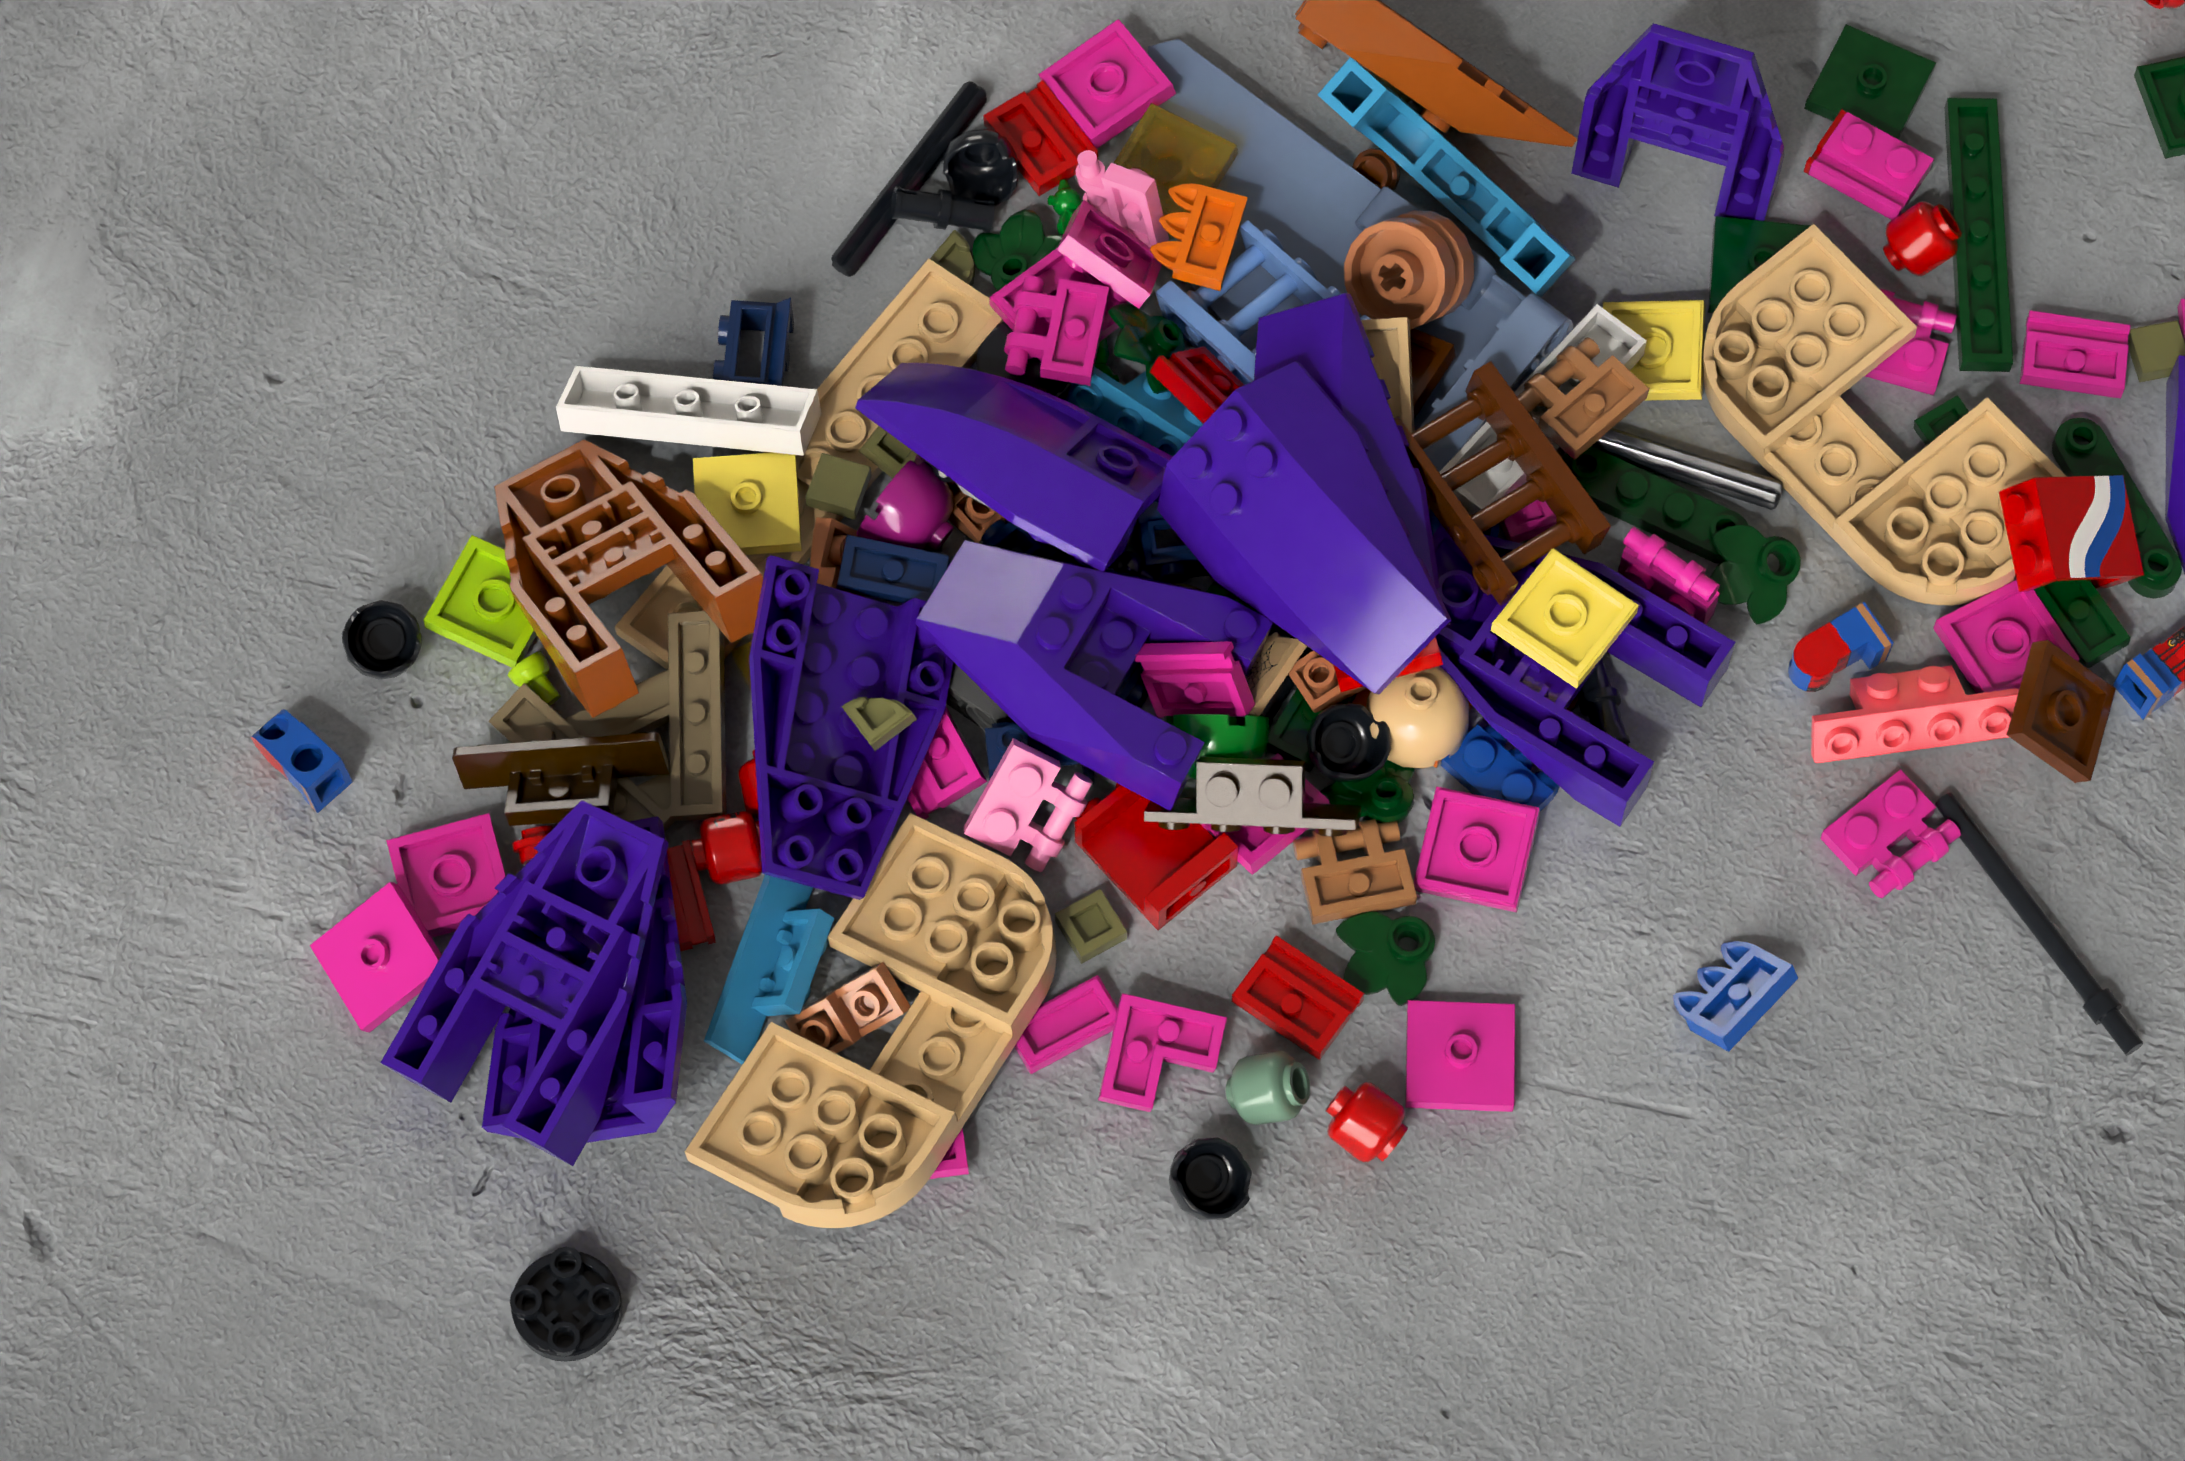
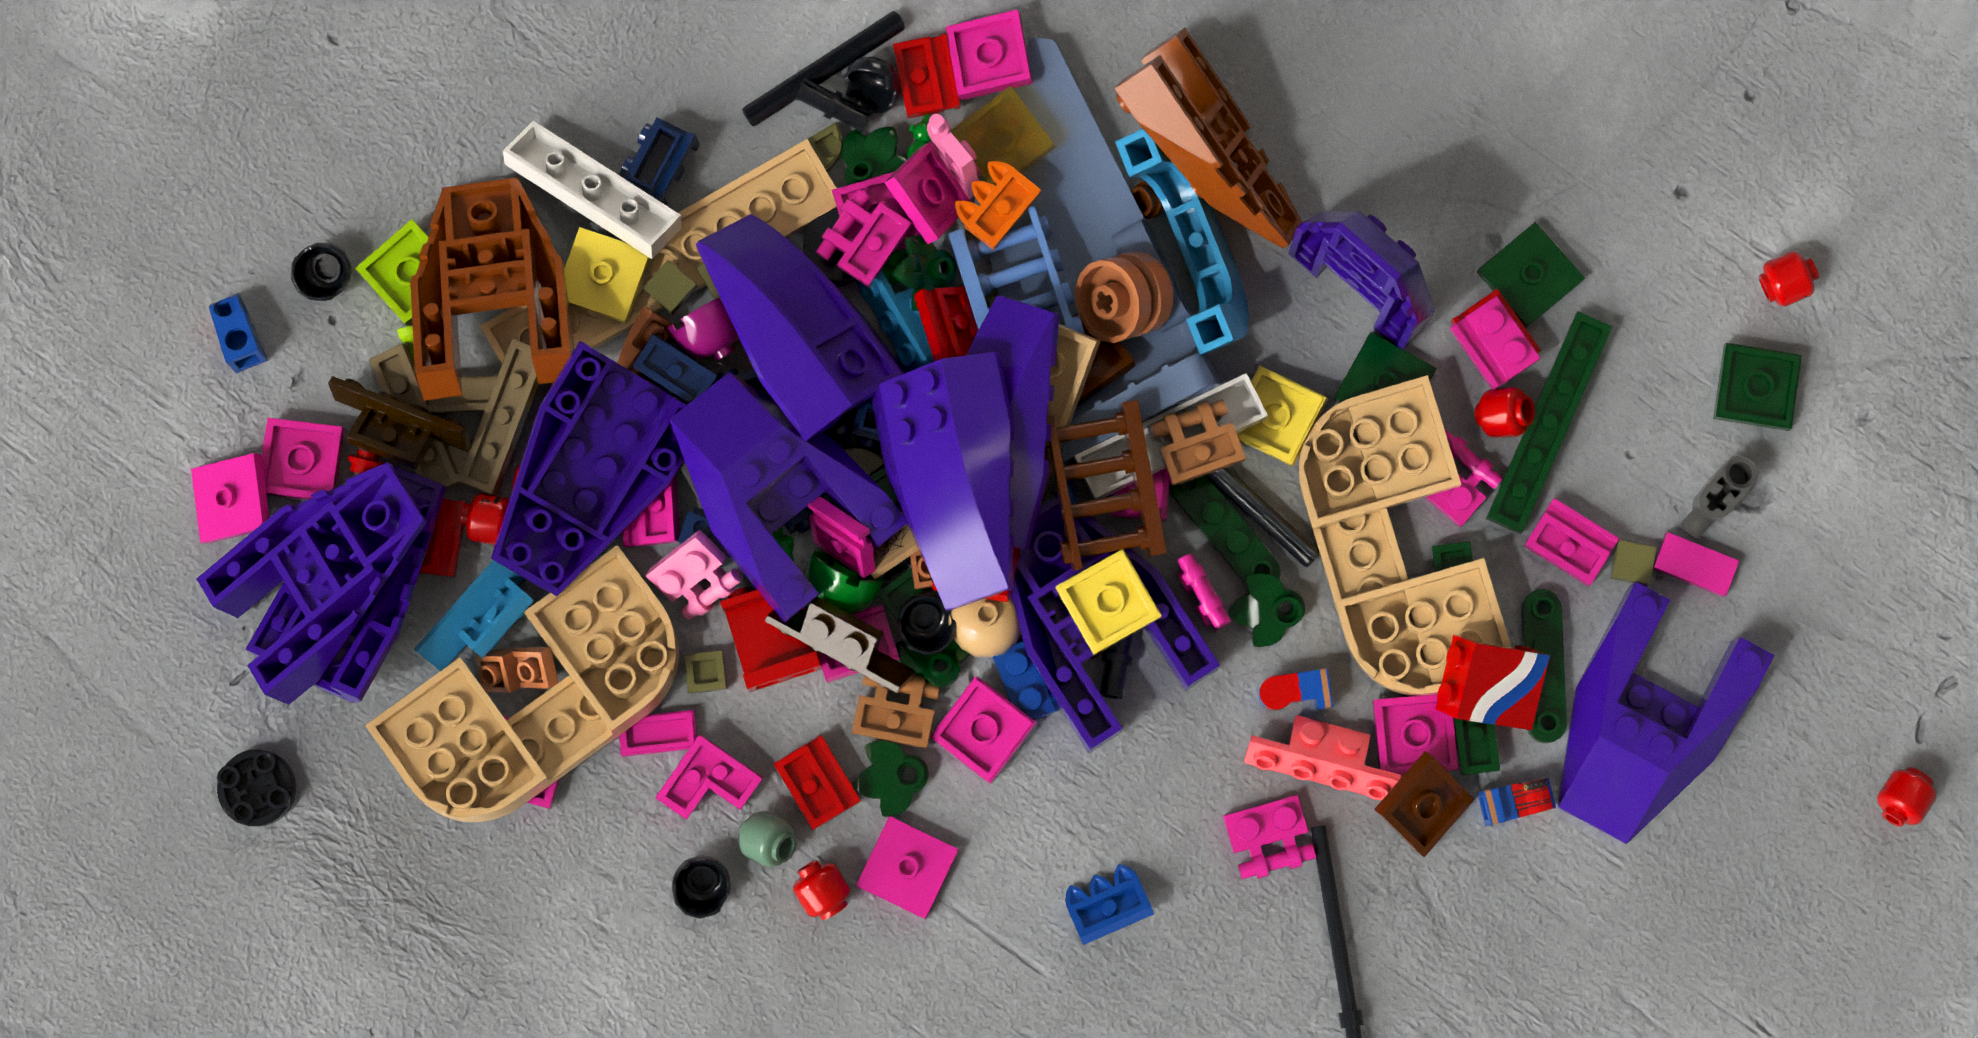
camera: 30 degrees right, 15 degrees up
olive tile [841,697,917,751] -> none

